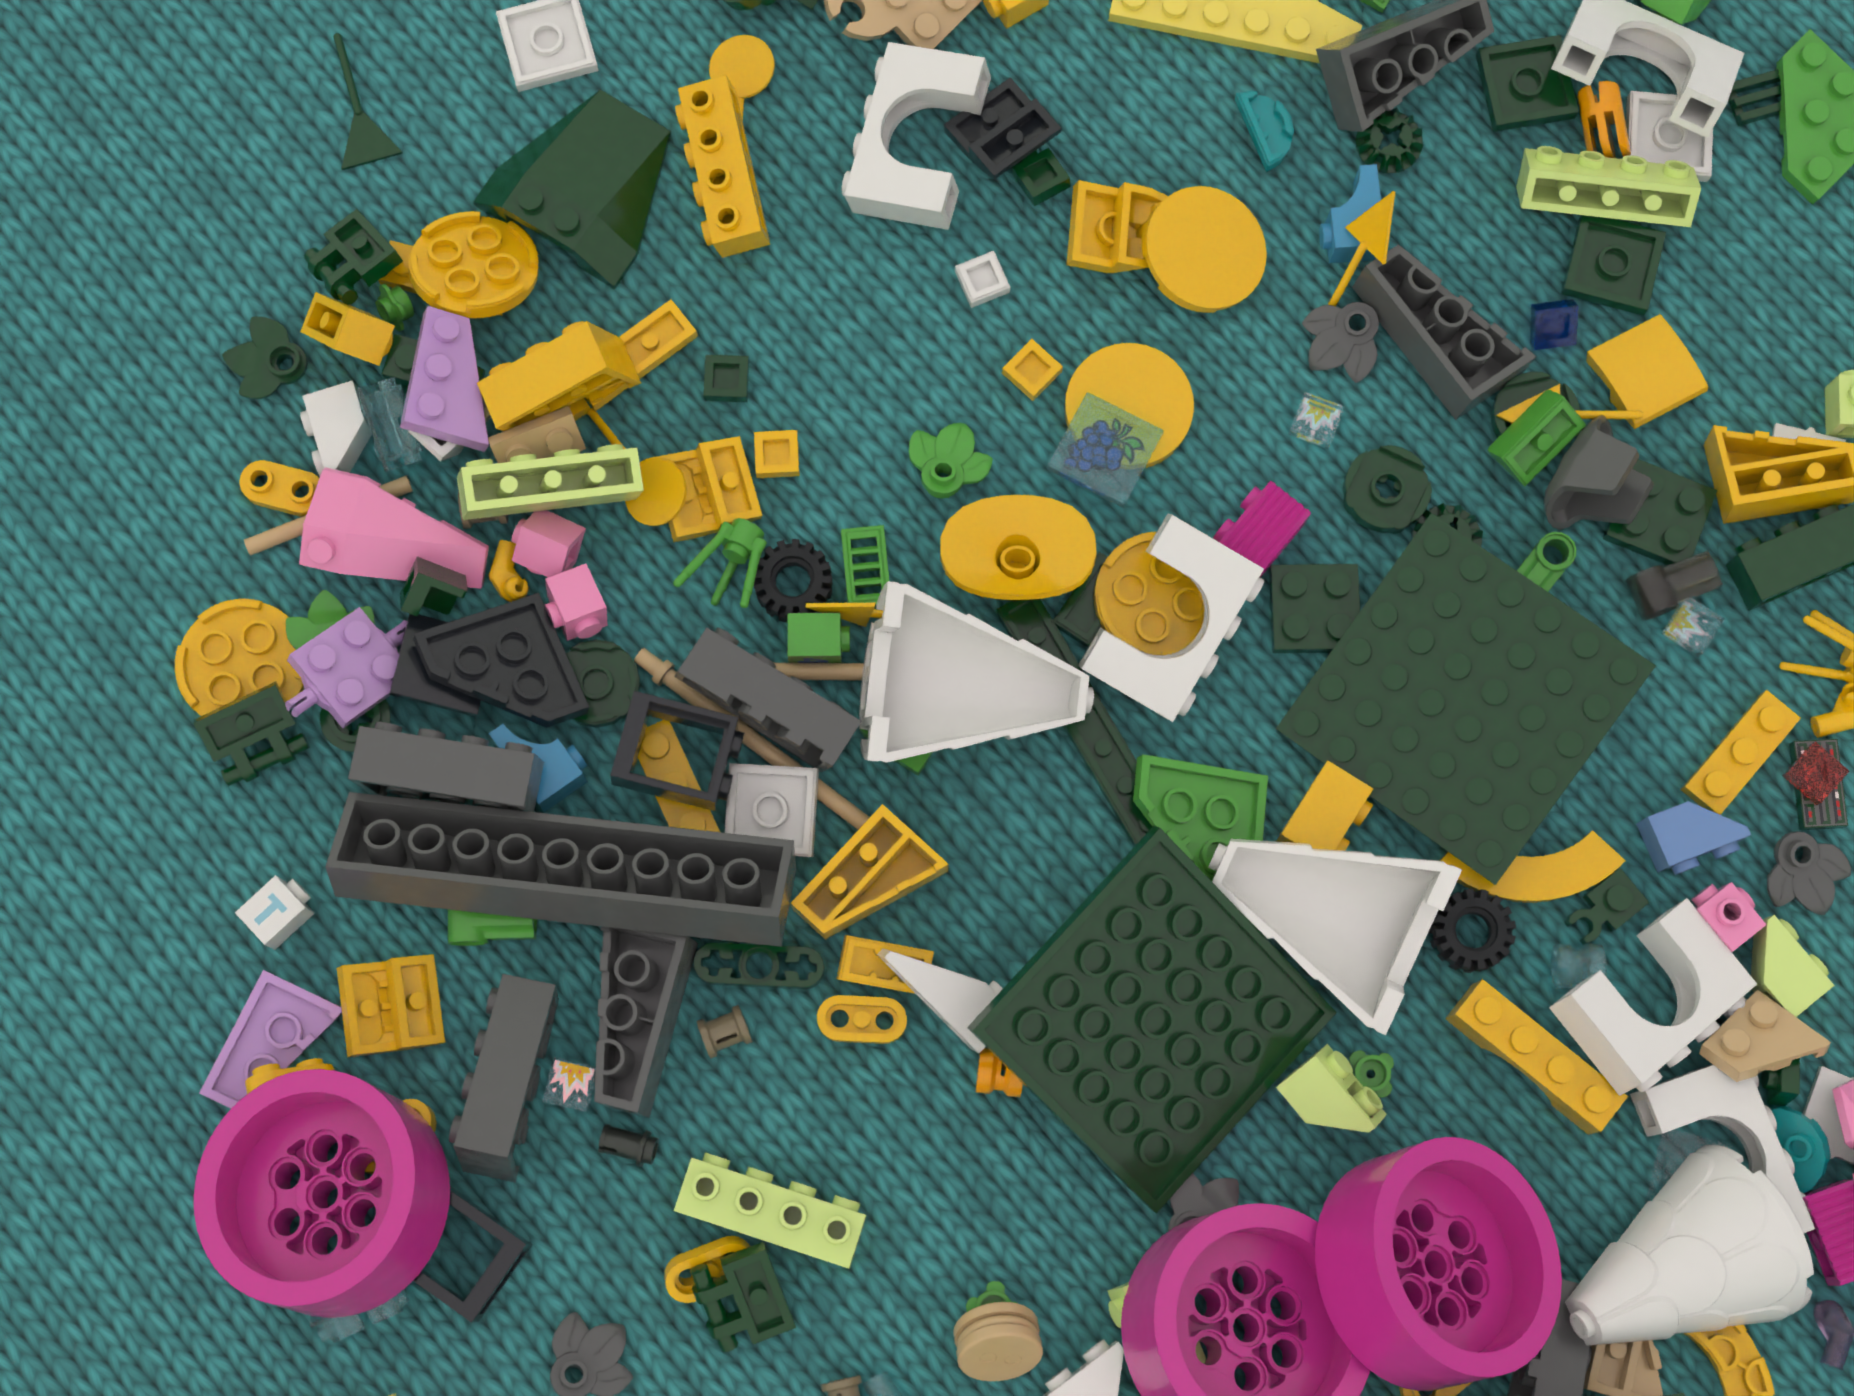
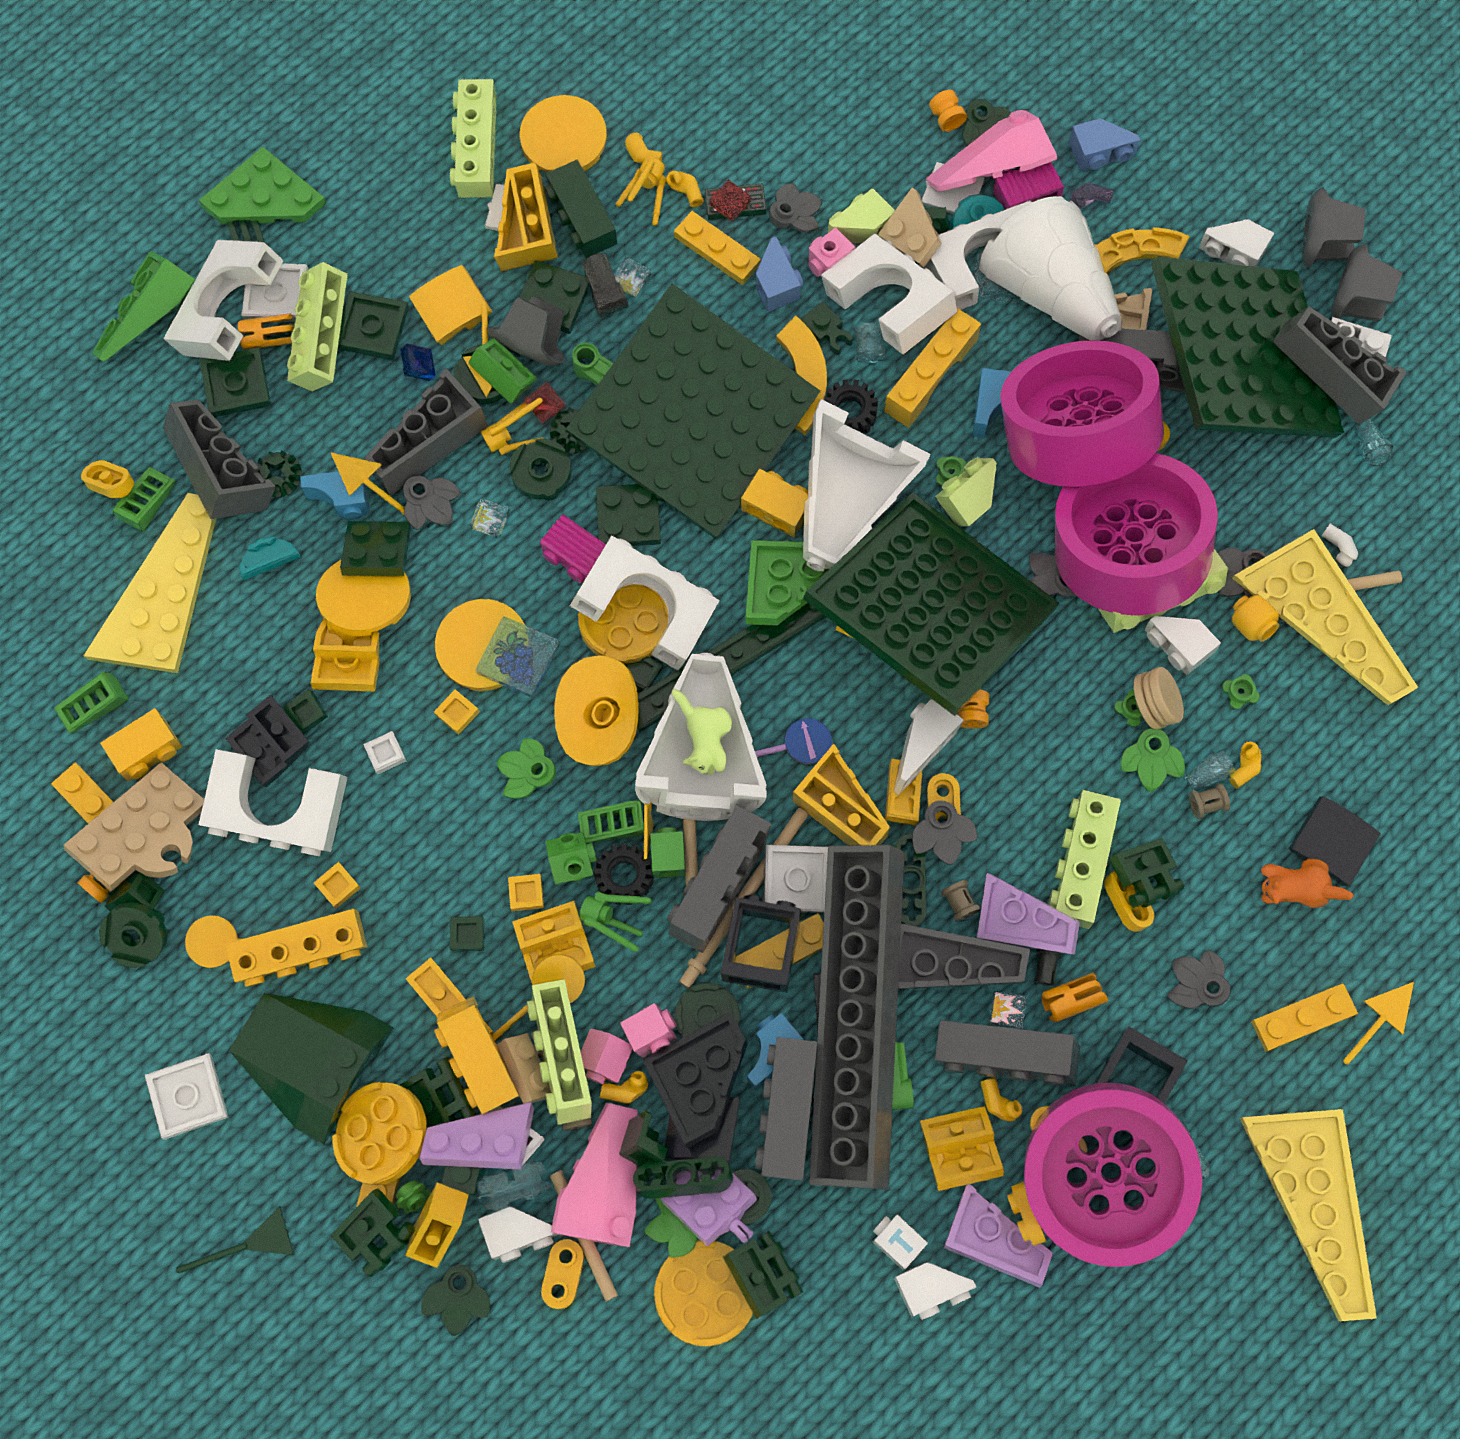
camera: 90 degrees left, 5 degrees down
none -> yellow plate [314,862,361,909]
none -> dark green plate [340,521,411,576]
none -> dark green plate [400,1057,476,1130]
none -> yellow plant [480,398,545,455]
none -> clear red tile [524,381,566,425]
none -> bright green brick [545,832,597,884]
none -> dark green beam [633,1157,733,1199]
none -> yellowish green animal [672,689,732,775]
none -> blue piece [755,718,832,764]
none -> white slope [894,1263,976,1320]
none -> dark grey plate [912,801,977,865]
none -> dark azure arch [972,368,1011,437]
none -> lavender wing [977,873,1080,954]
none -> yellow arm [980,1078,1022,1121]
none -> light orange arm [1041,972,1109,1023]
none -> bright green plate [1121,728,1185,792]

